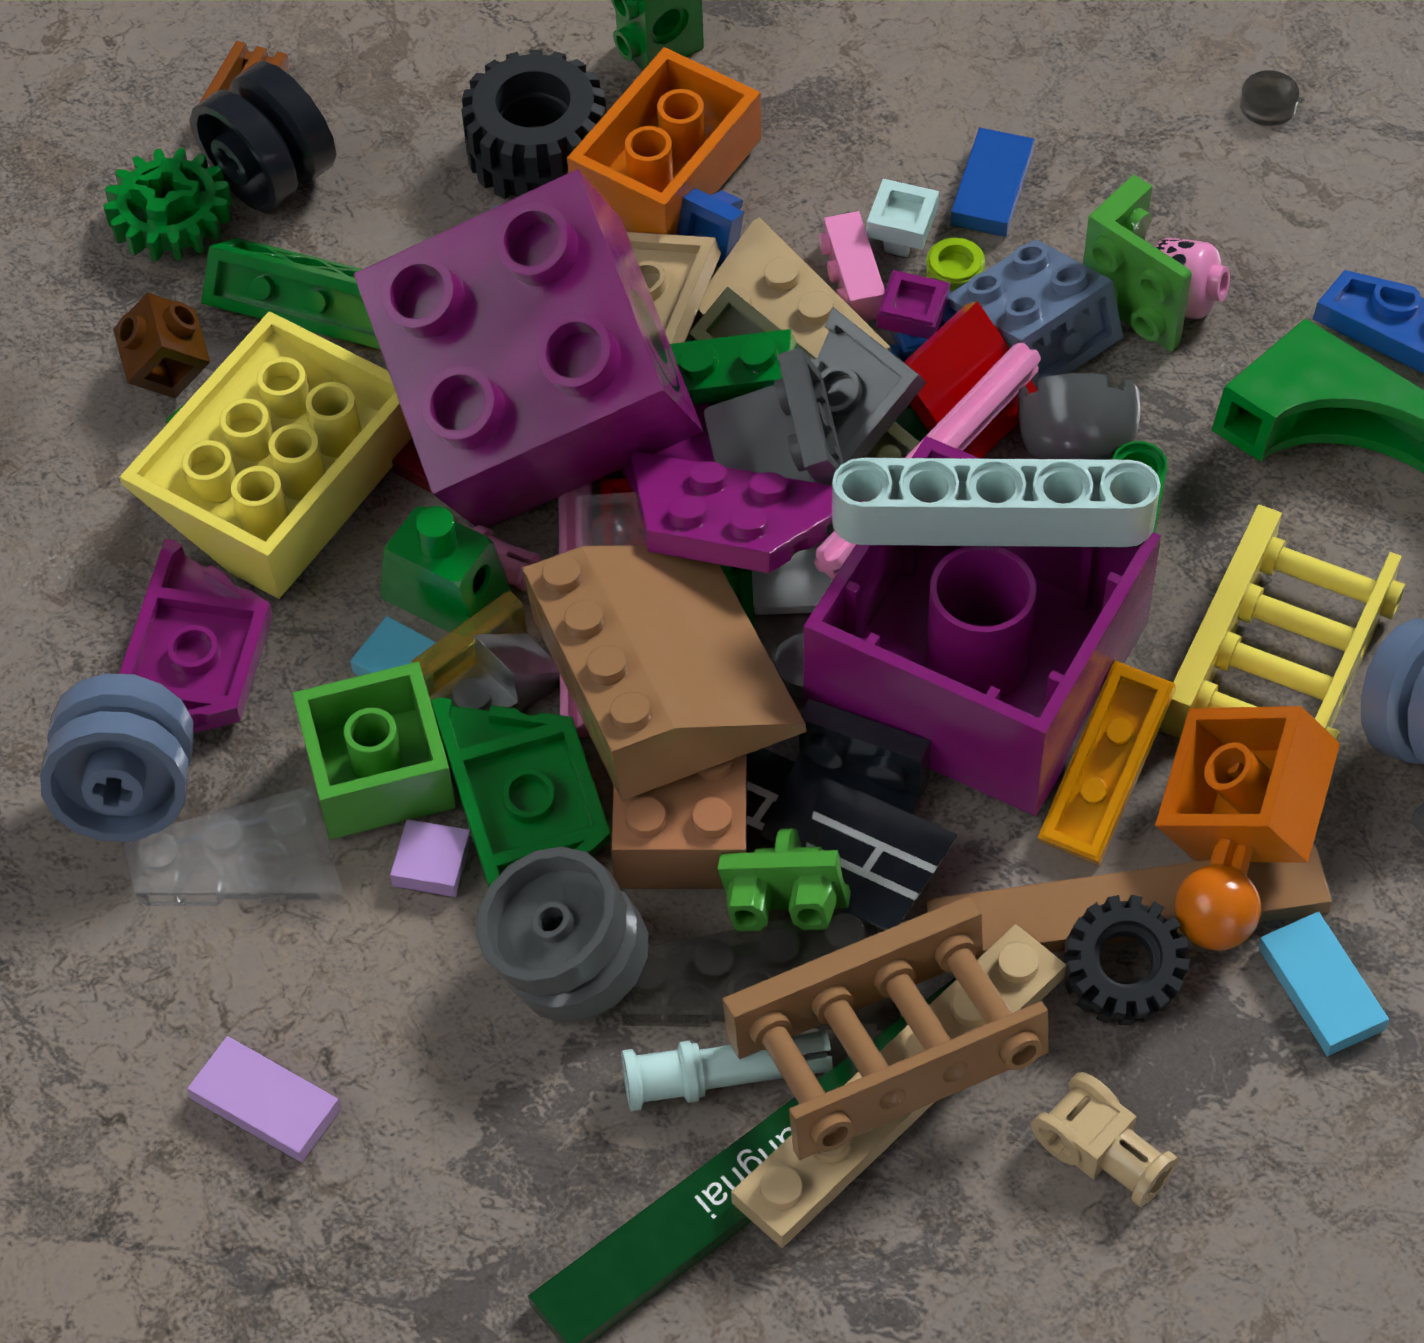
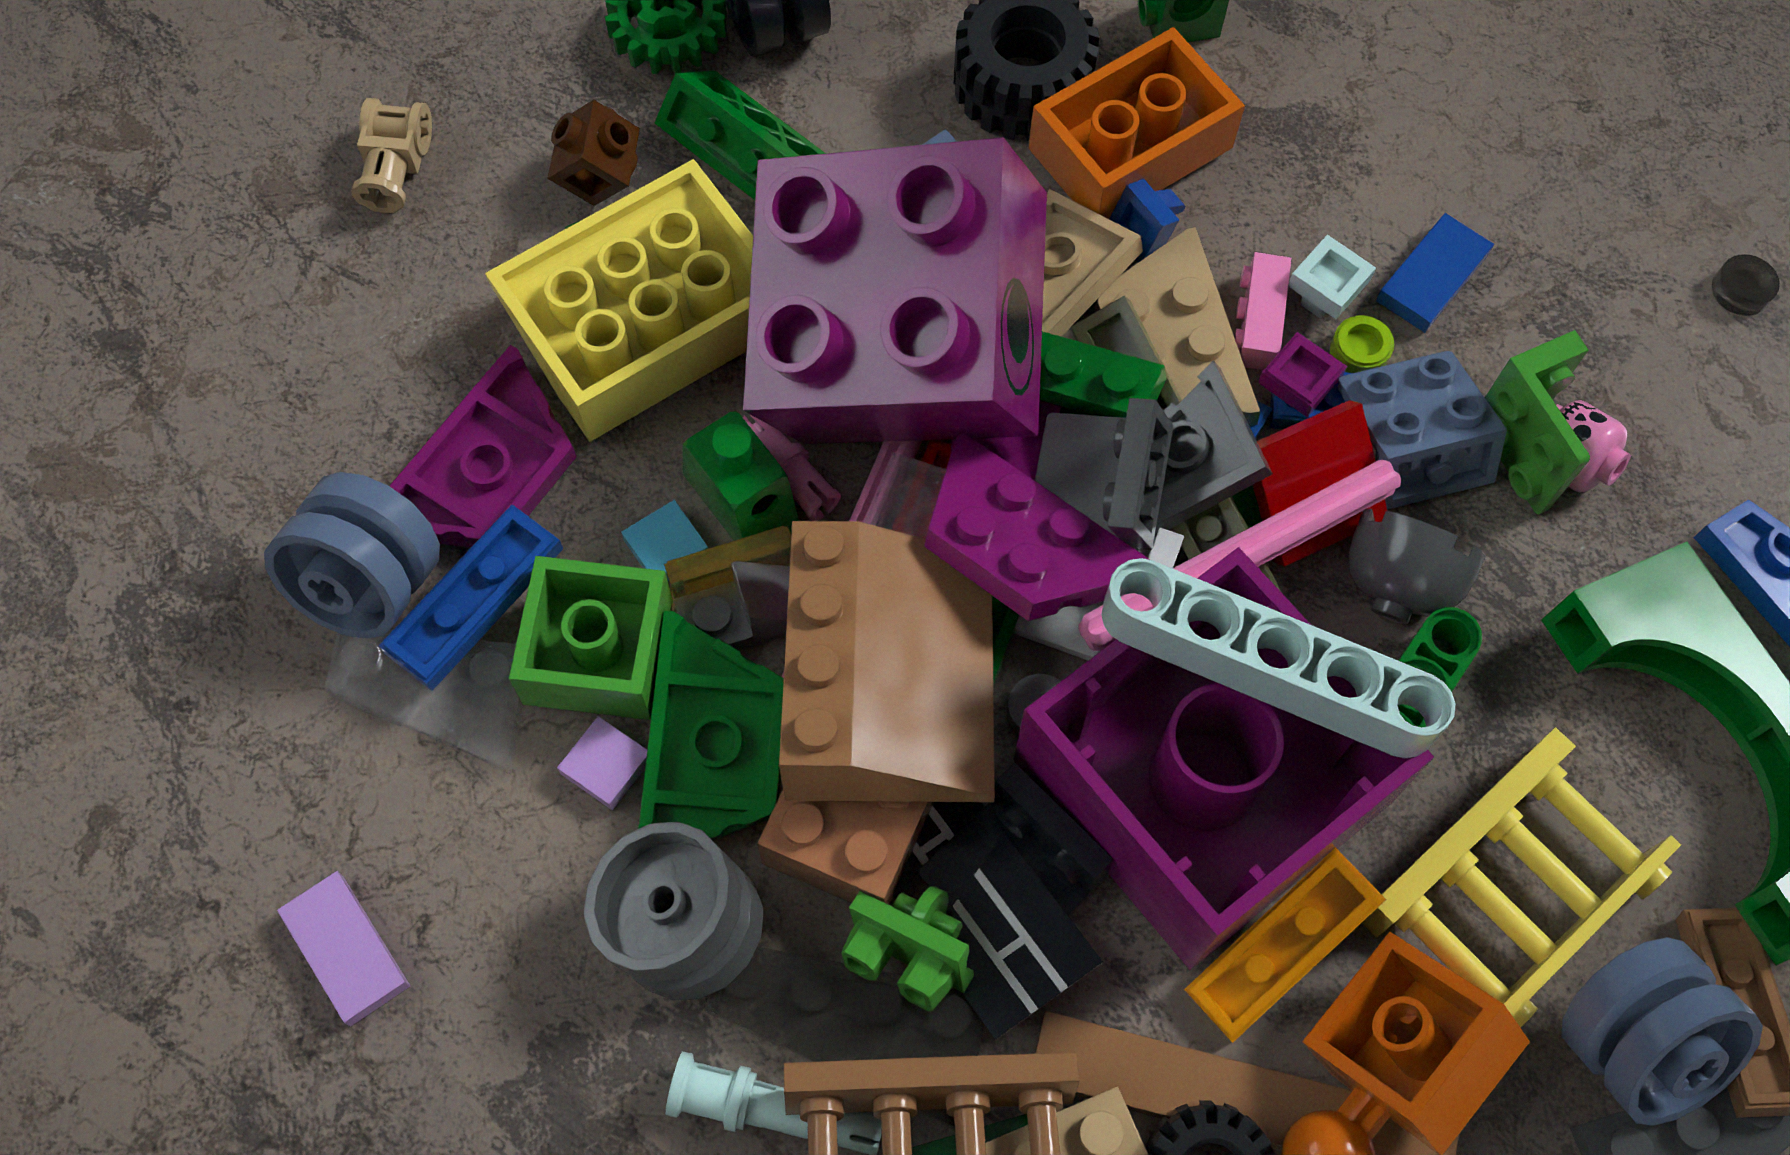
camera: 20 degrees right, 10 degrees up
none -> blue tile [379,504,563,691]

